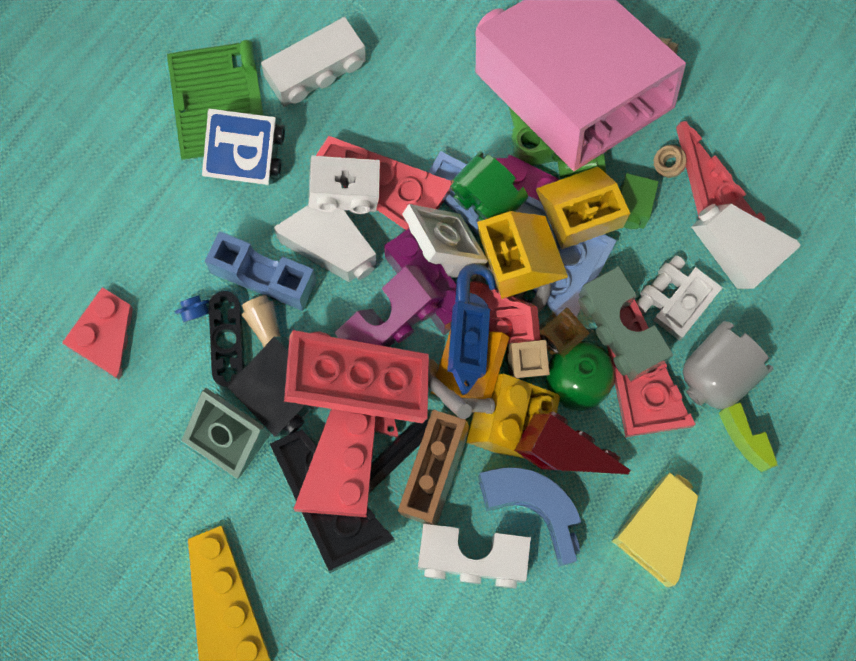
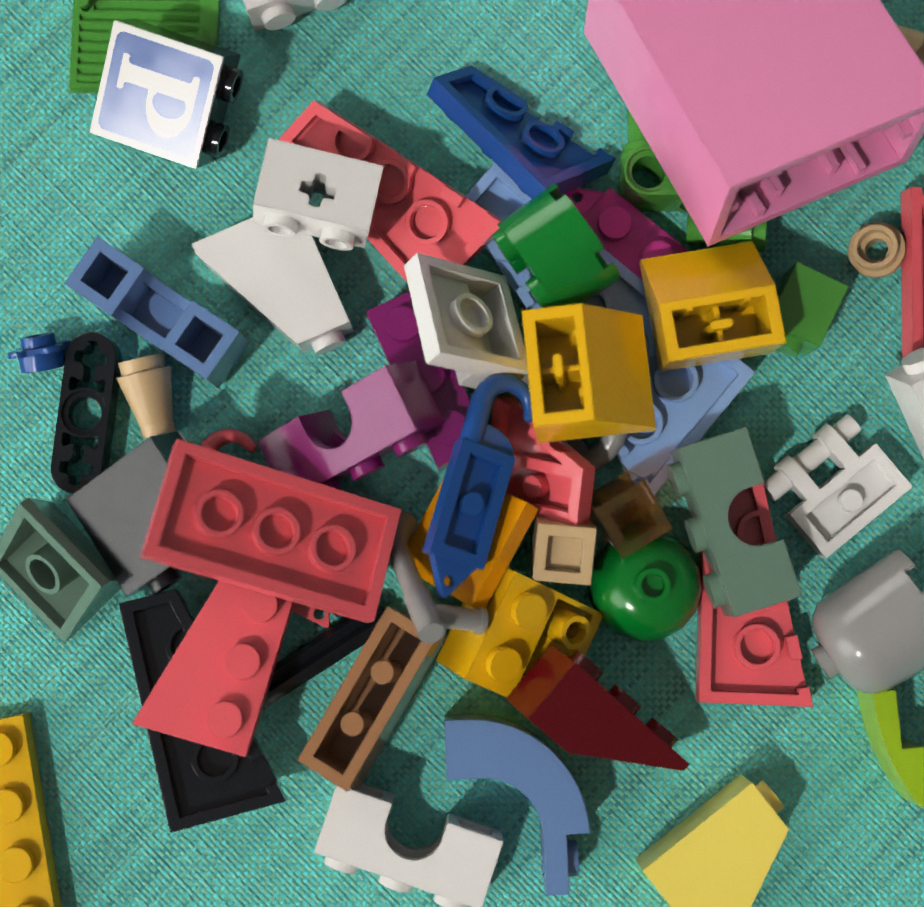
camera: 15 degrees right, 10 degrees up
none -> blue wing [427,65,616,199]

